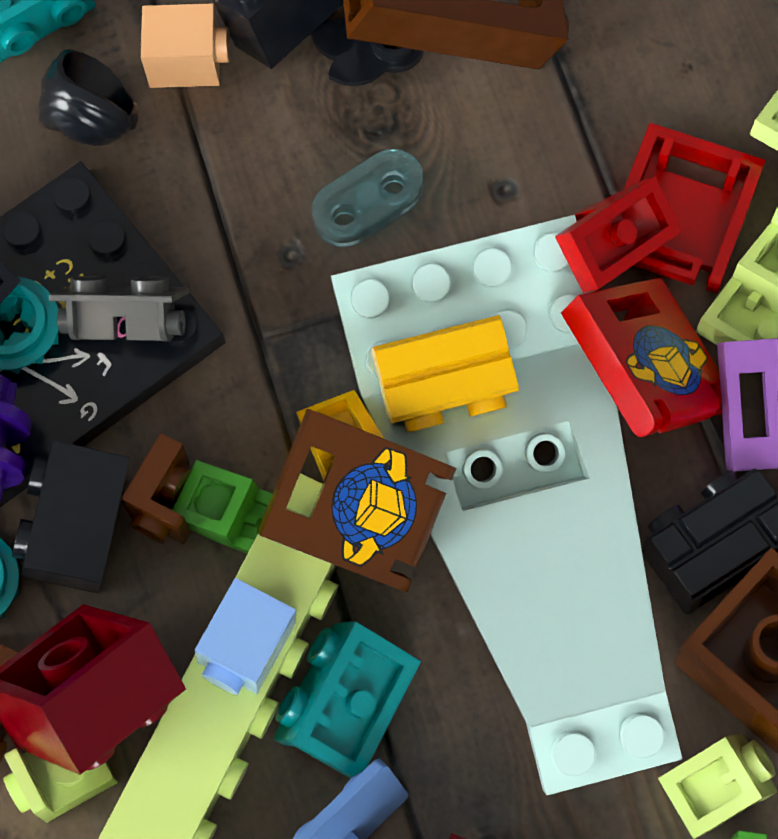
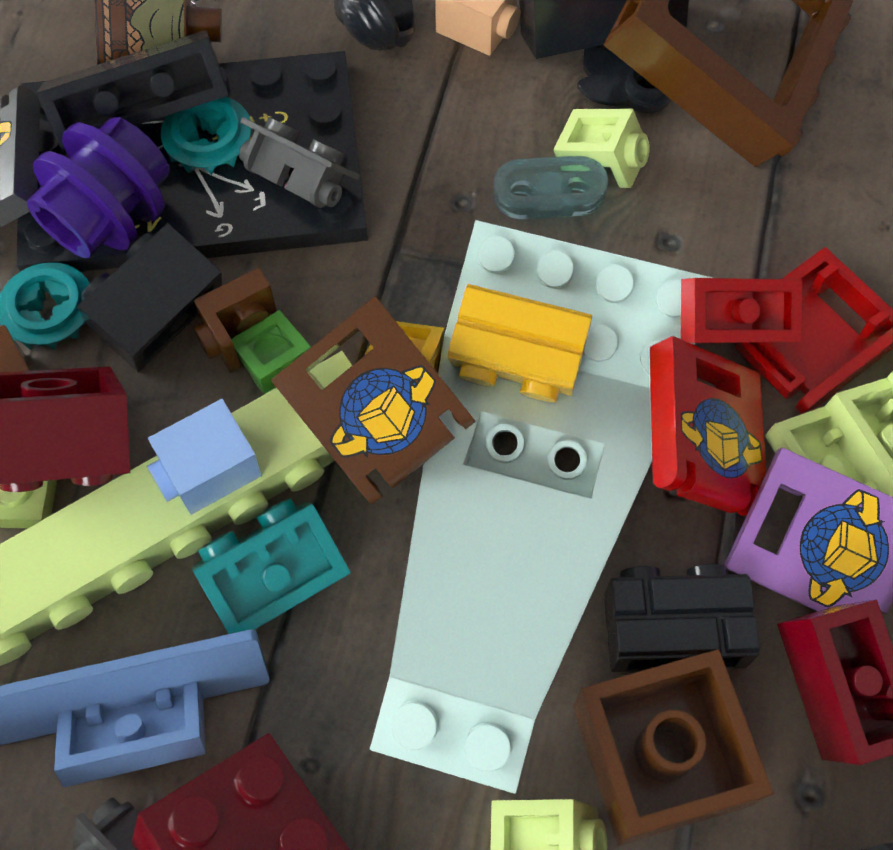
camera: 25 degrees right, 5 degrees down
none -> yellowish green bracket [553,109,649,188]

